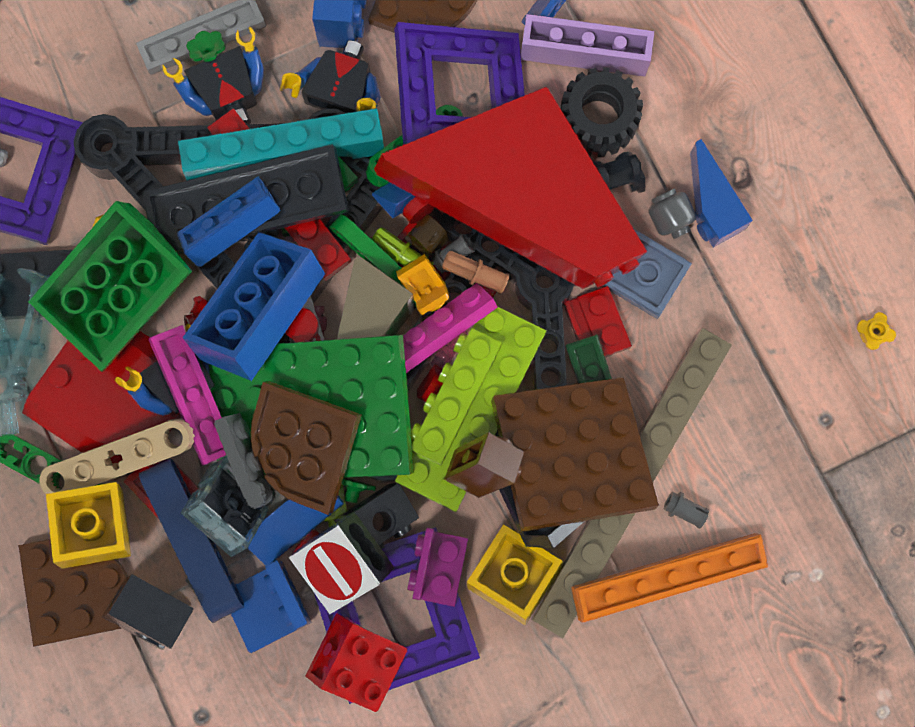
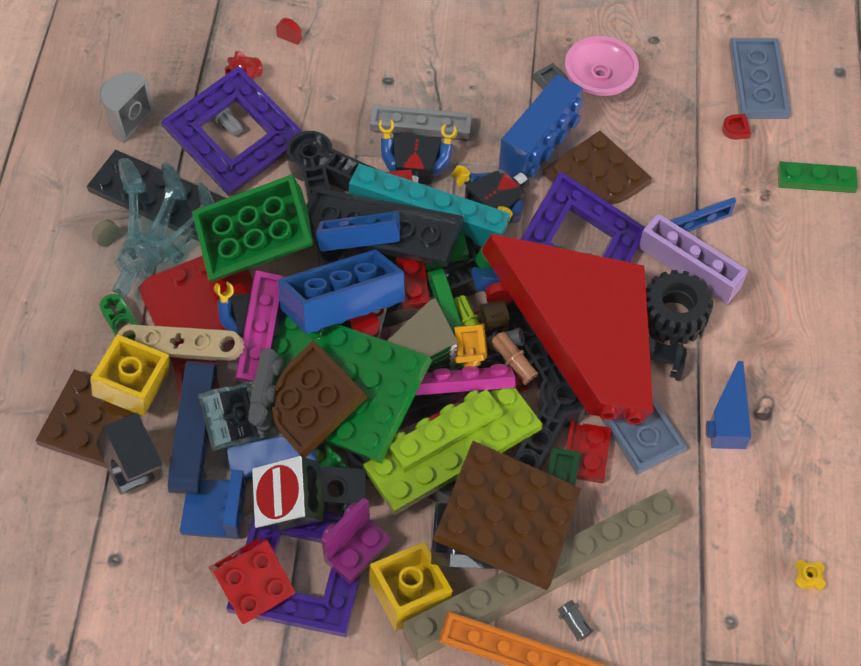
camera: 30 degrees right, 20 degrees down
green plant [186,31,226,62] -> none
reddish brown brick [444,432,524,498] -> none
dark grey head [648,188,697,239] -> none

